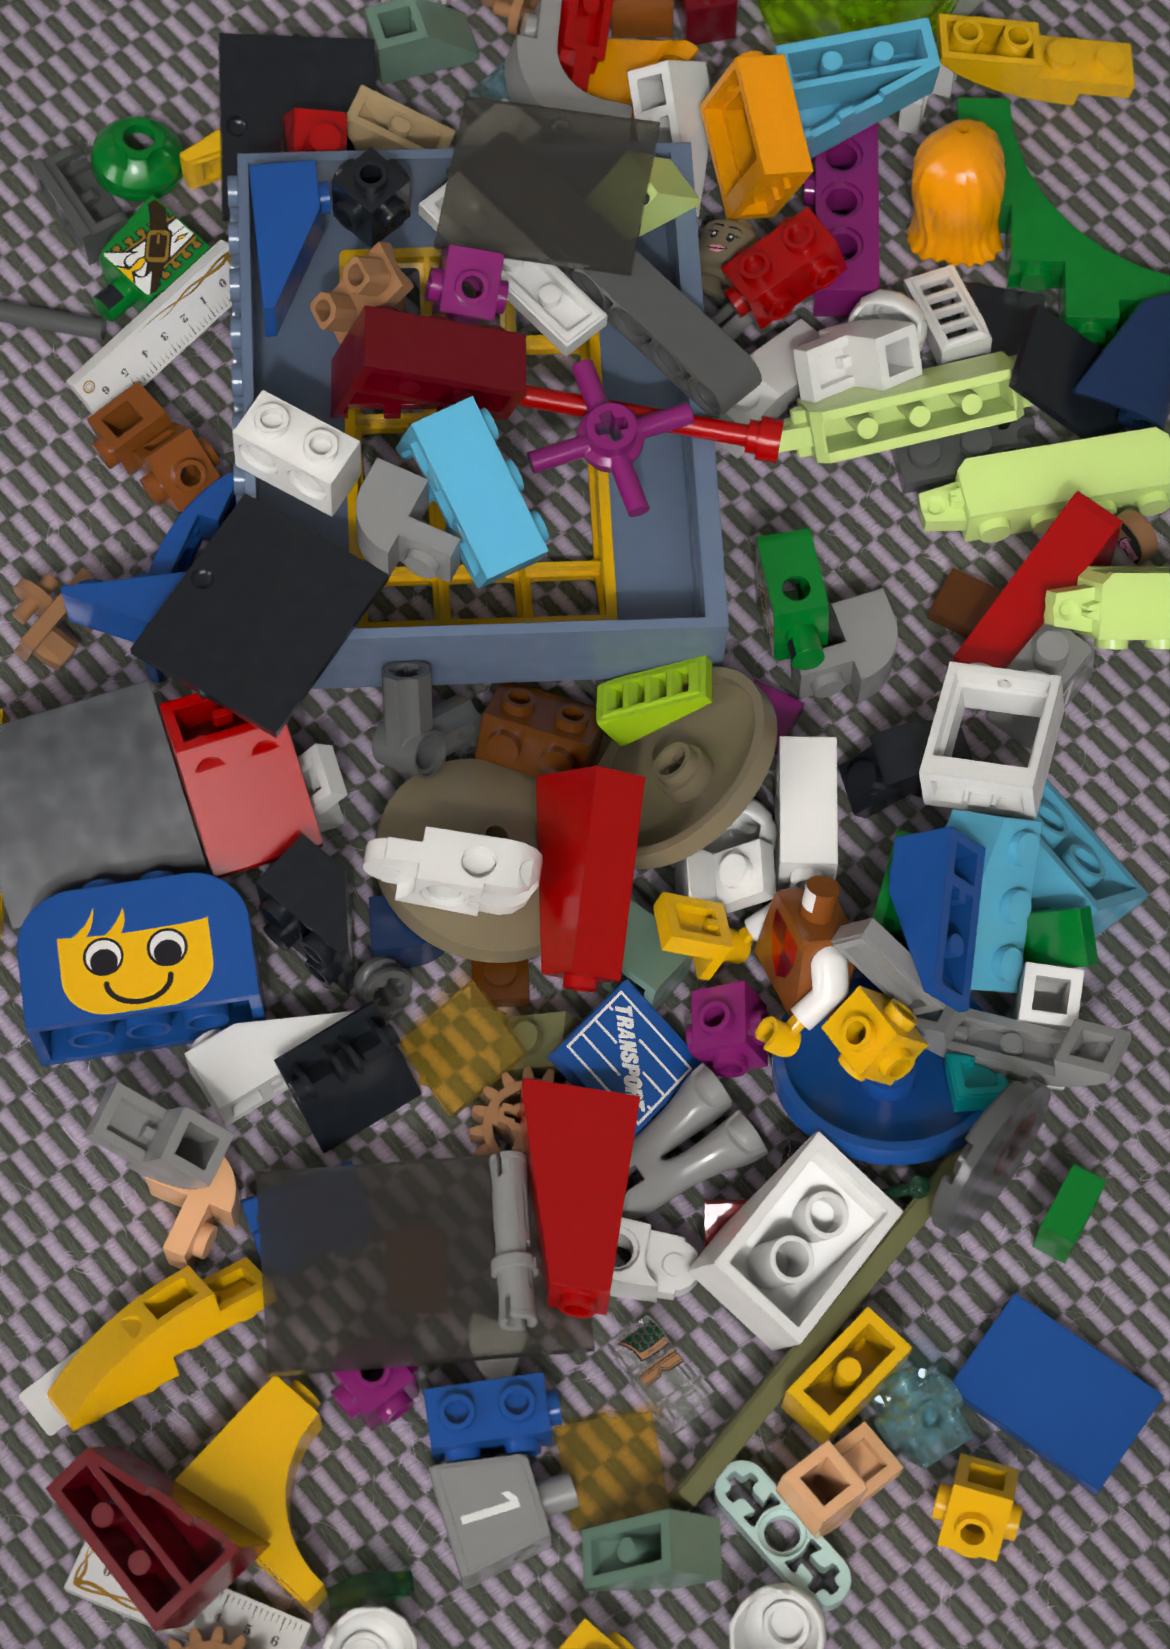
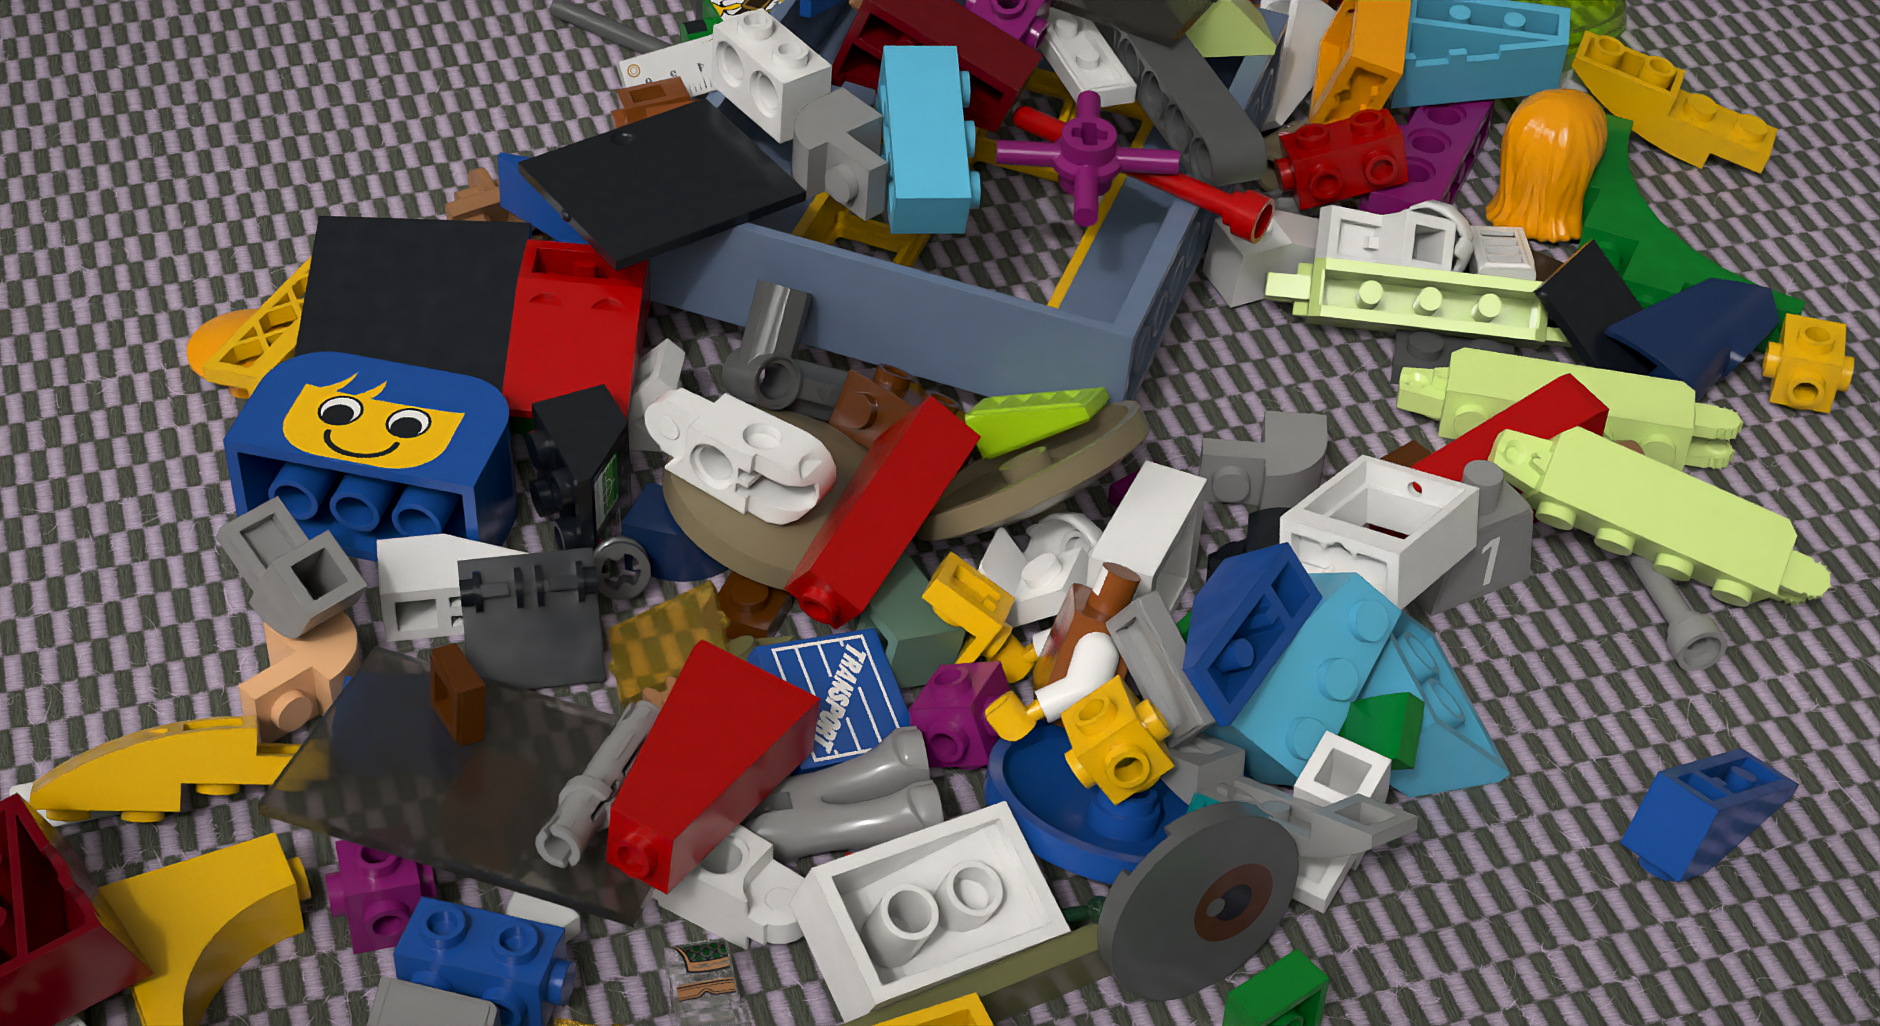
camera: 20 degrees right, 25 degrees down
green torso [756,528,829,670] -> none
none -> reddish brown tile [430,643,486,747]

